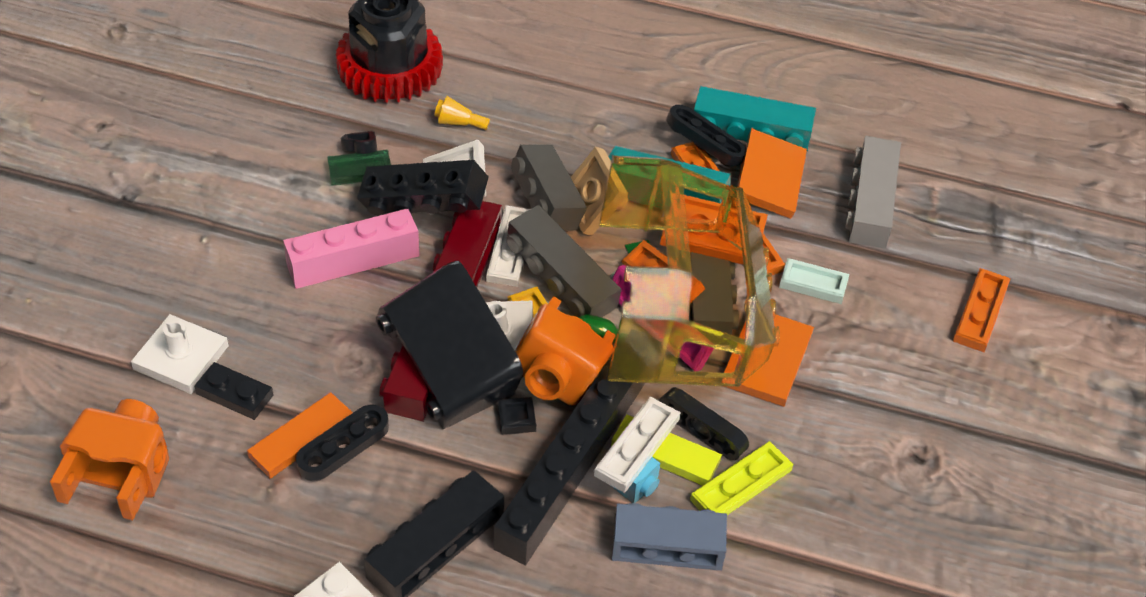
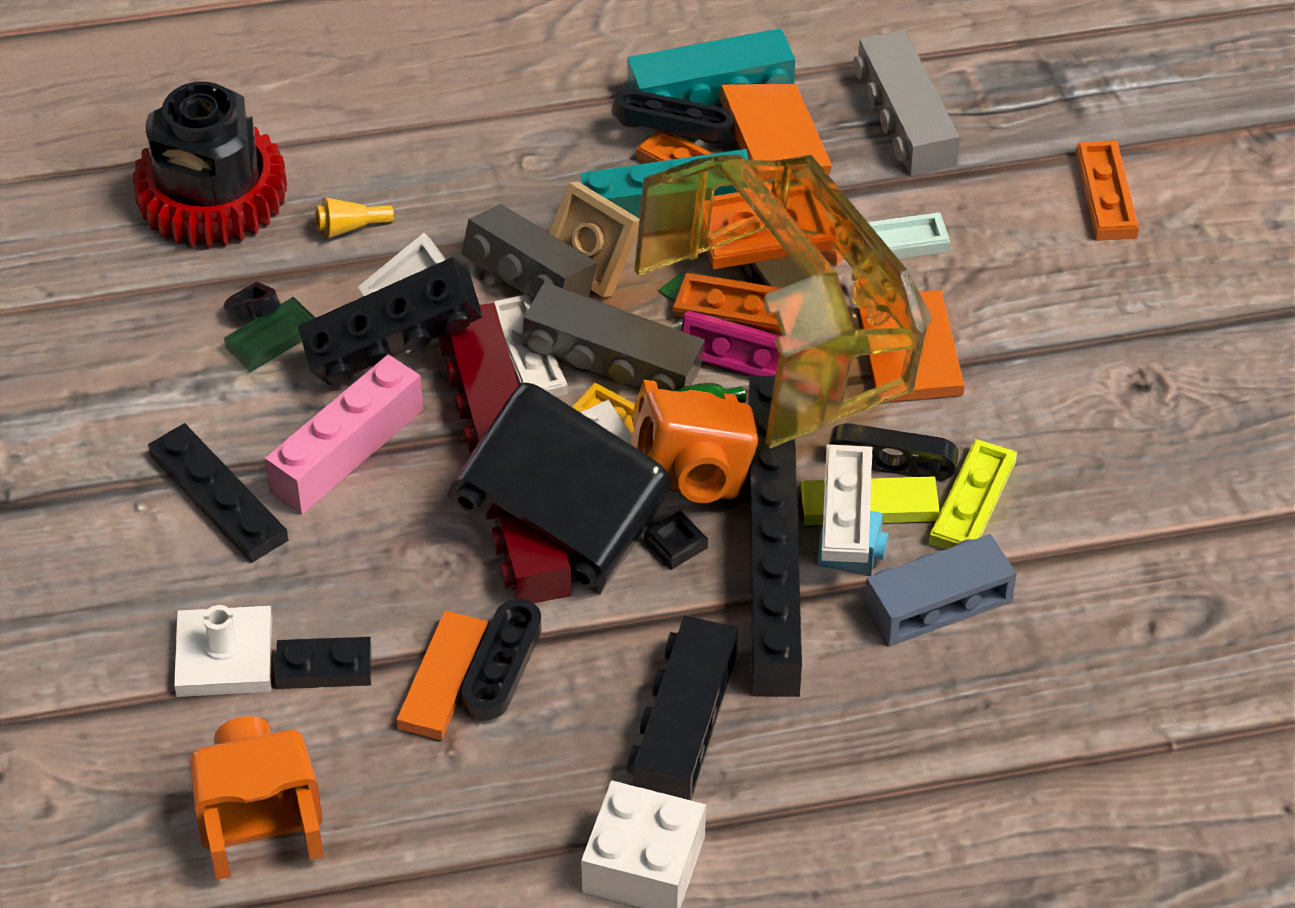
camera: 25 degrees left, 0 degrees up
none -> black plate [148,423,289,563]

